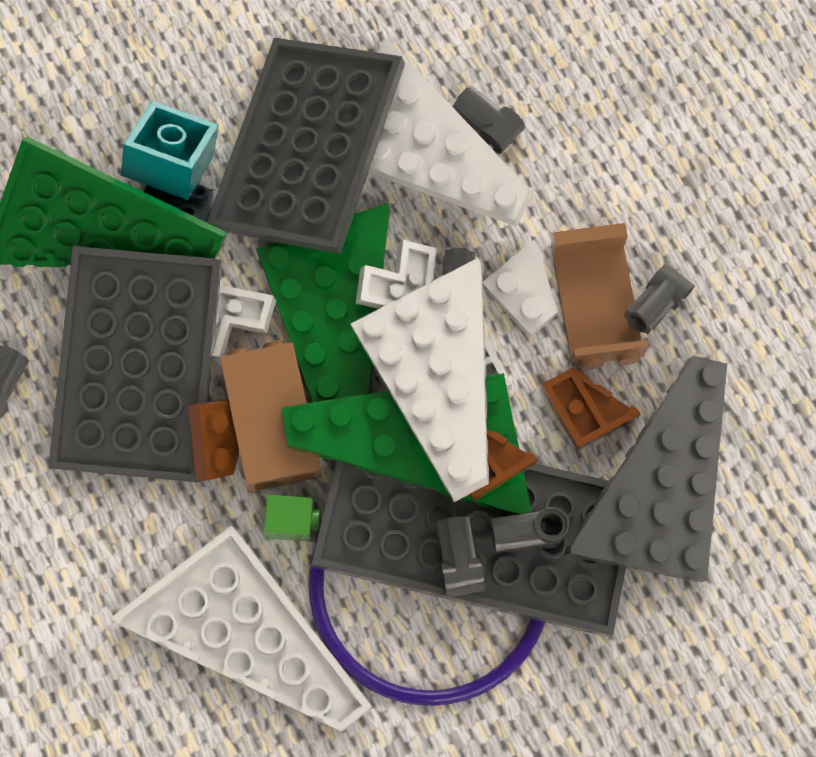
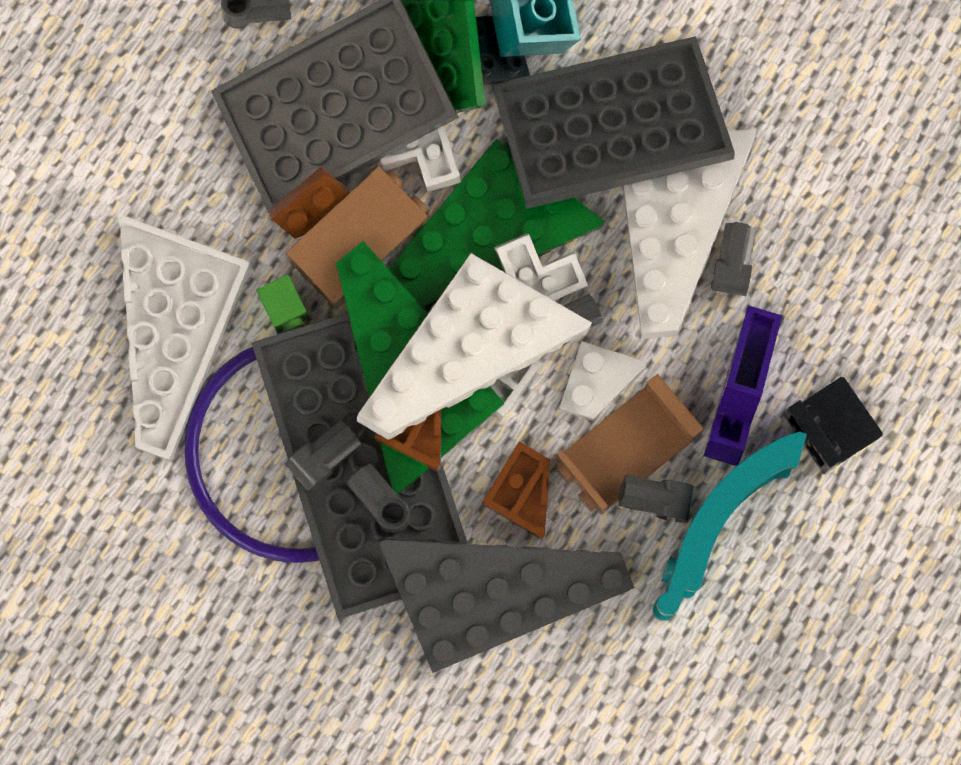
camera: 60 degrees right, 5 degrees up
none -> teal windscreen [653,432,807,621]
none -> dark purple slope [703,305,783,466]
none -> black bracket [783,377,883,474]

